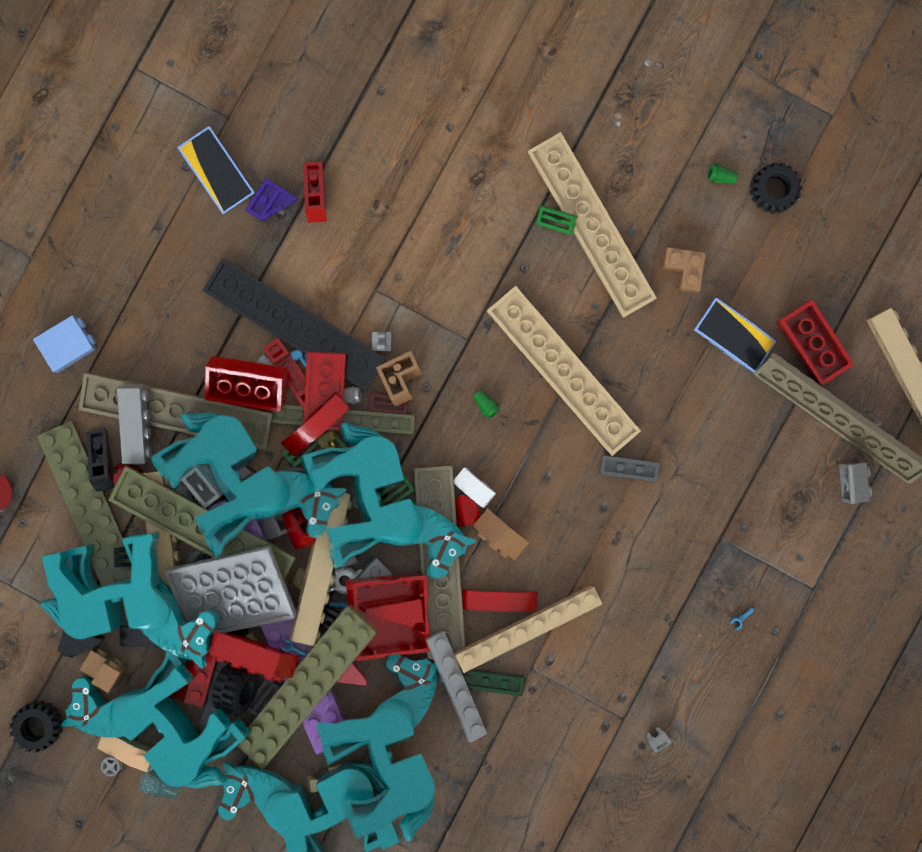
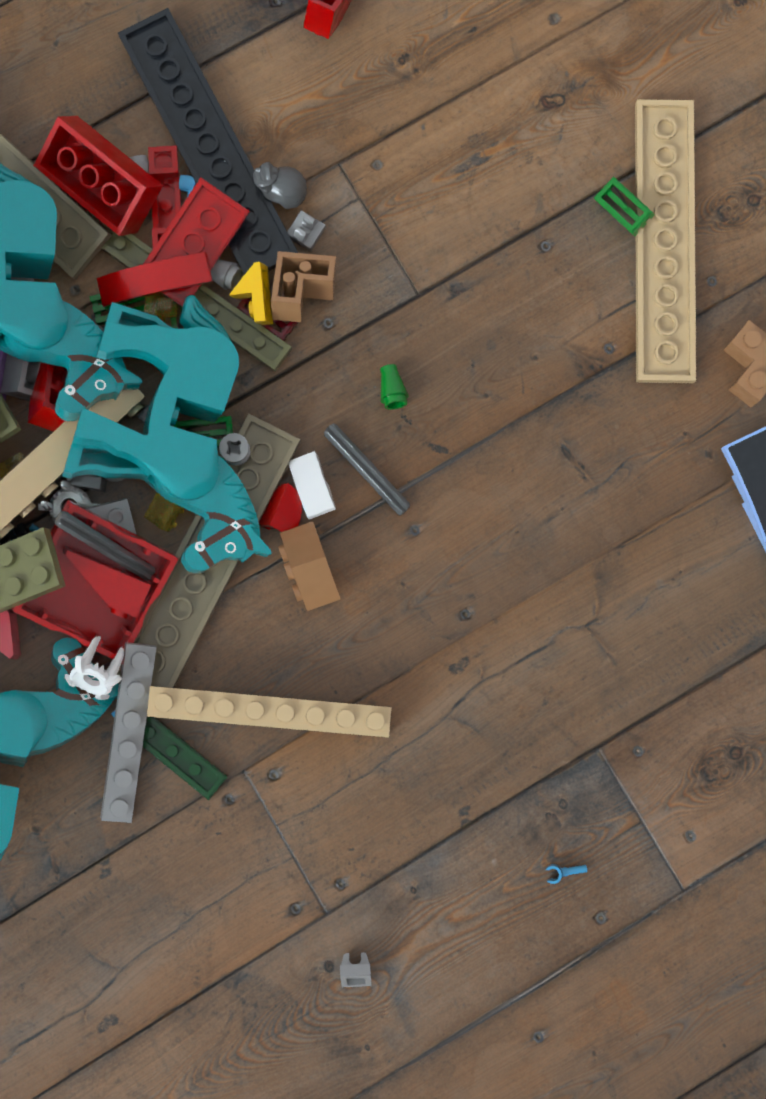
camera: 35 degrees right, 5 degrees down
red slope [461,589,537,612] -> none
tan plate [487,286,641,456] -> none
dark grey plate [600,455,660,482] -> none
none -> dark grey axle [54,511,155,581]
none -> white piece [65,636,124,700]
none -> clear yellow tile [144,492,184,532]
none -> light grey wheel [219,433,251,466]
none -> yellow slope [230,262,273,325]
none -> dark grey hair [253,162,307,209]
none -> dark grey axle [324,423,410,515]

